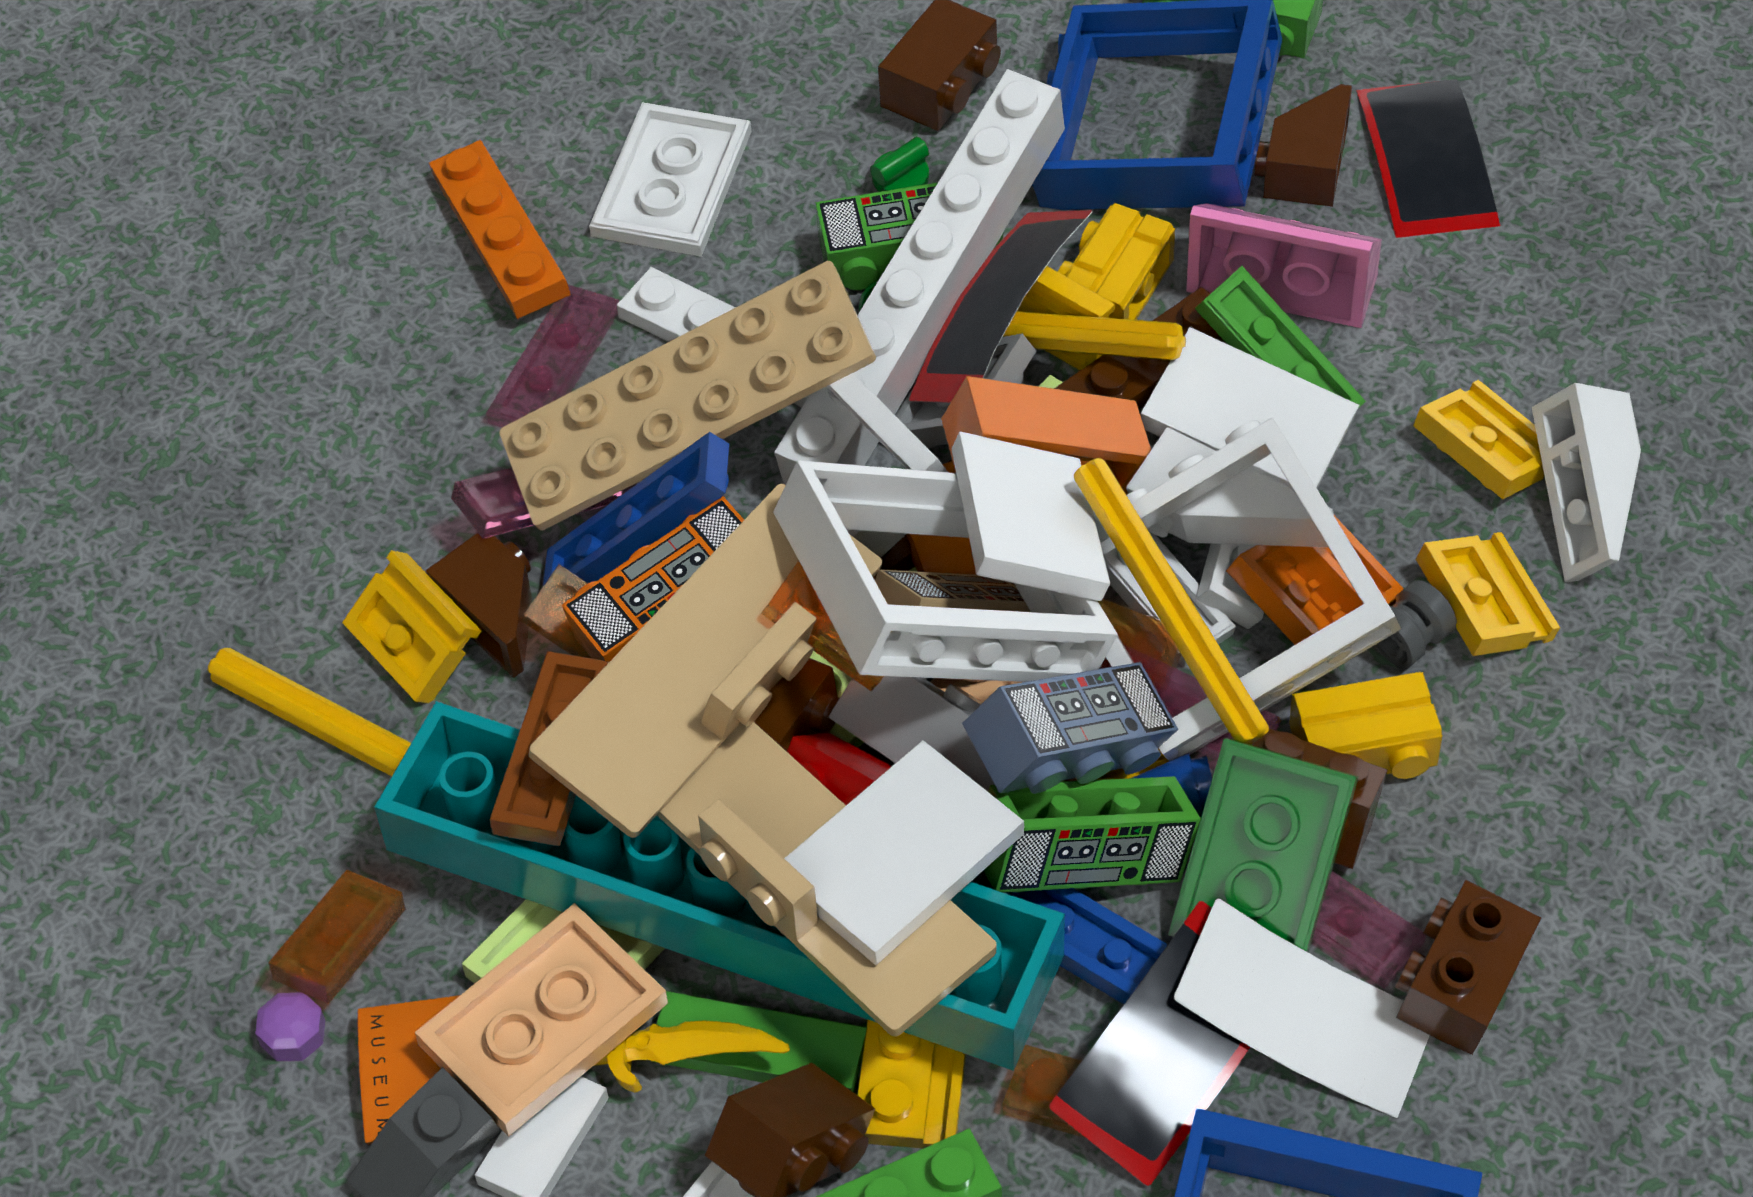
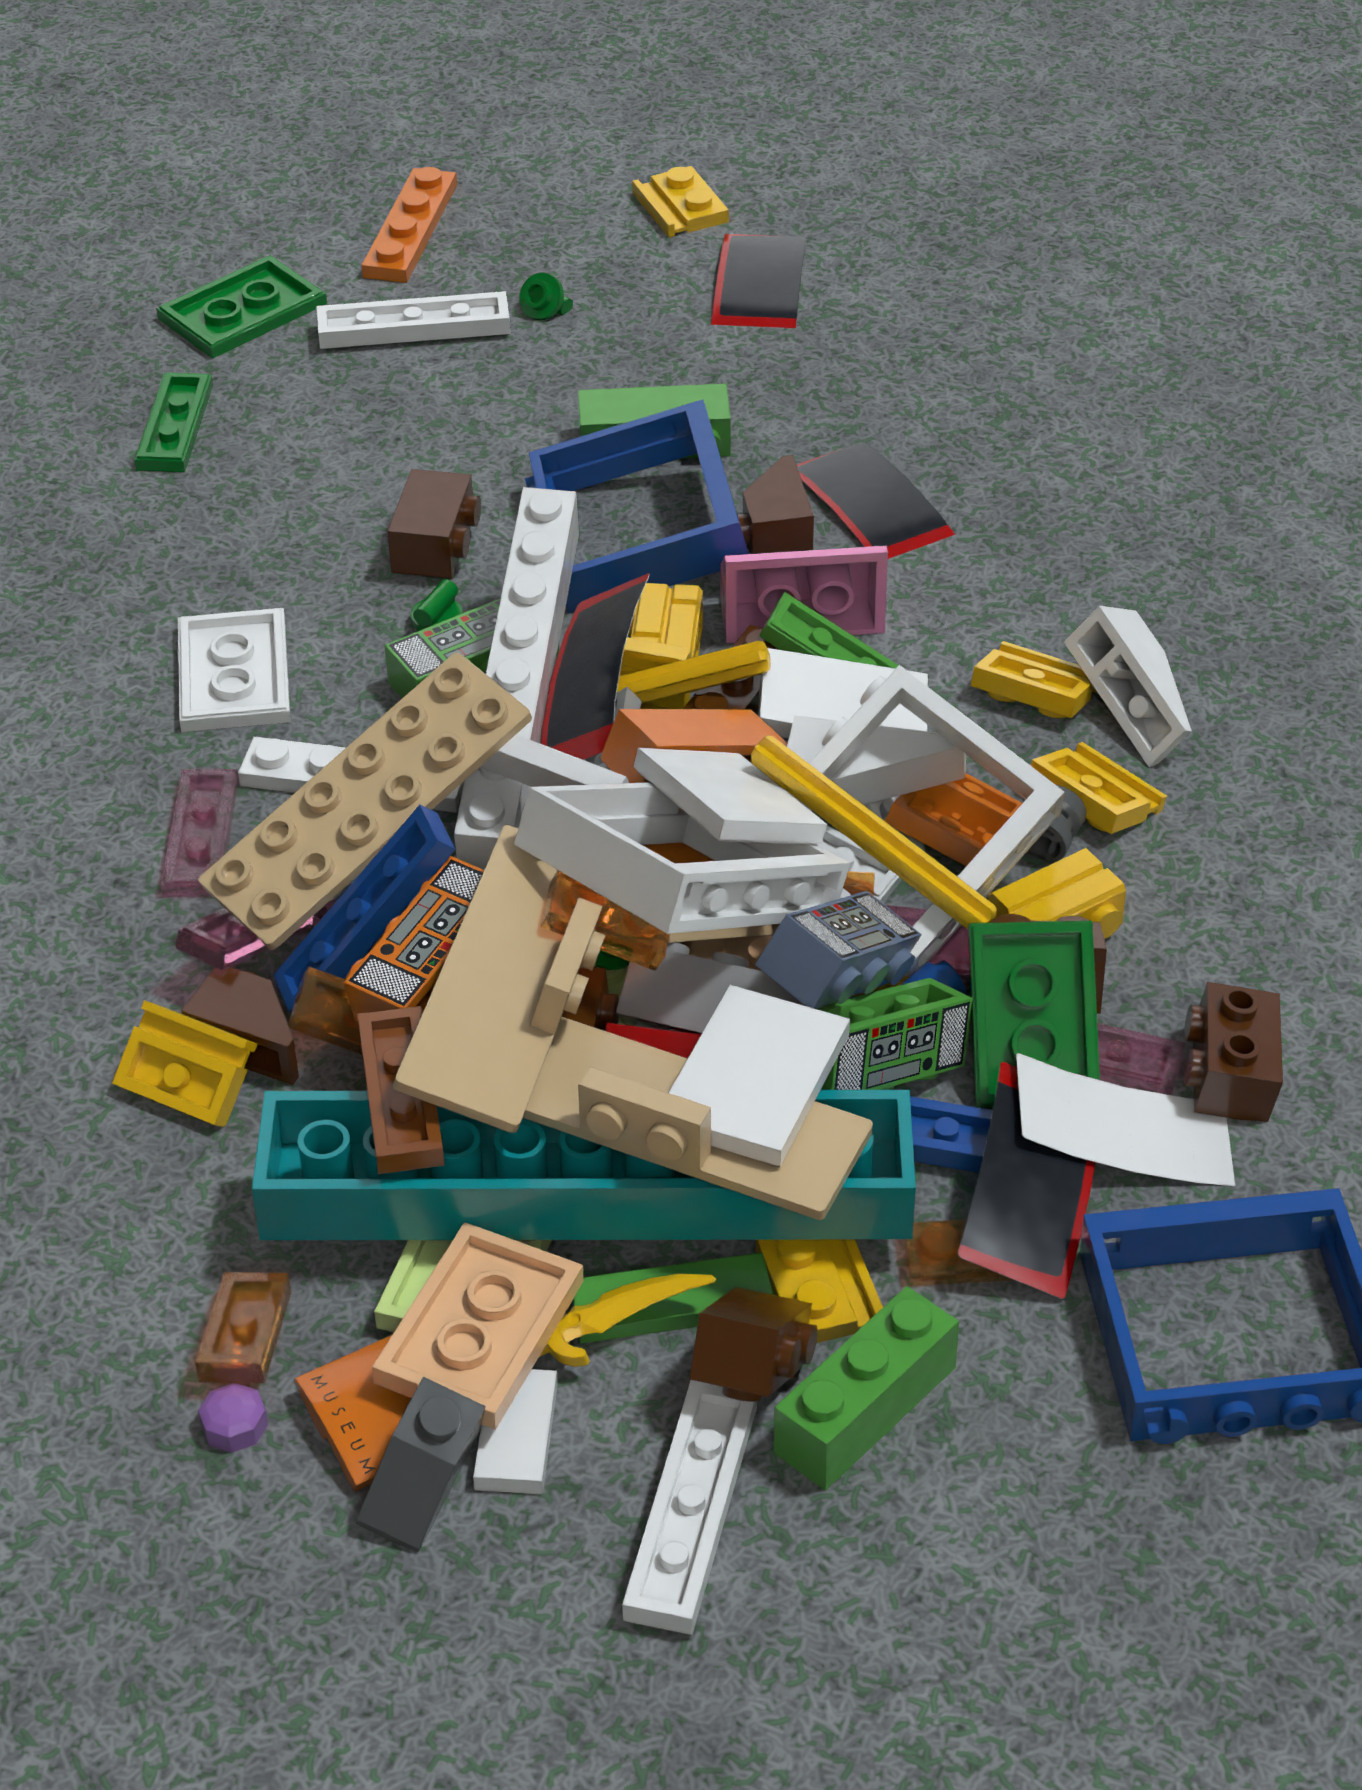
camera: 25 degrees left, 10 degrees down
yellow axle [207,648,411,776] -> none
orange plate [429,140,571,319] -> none

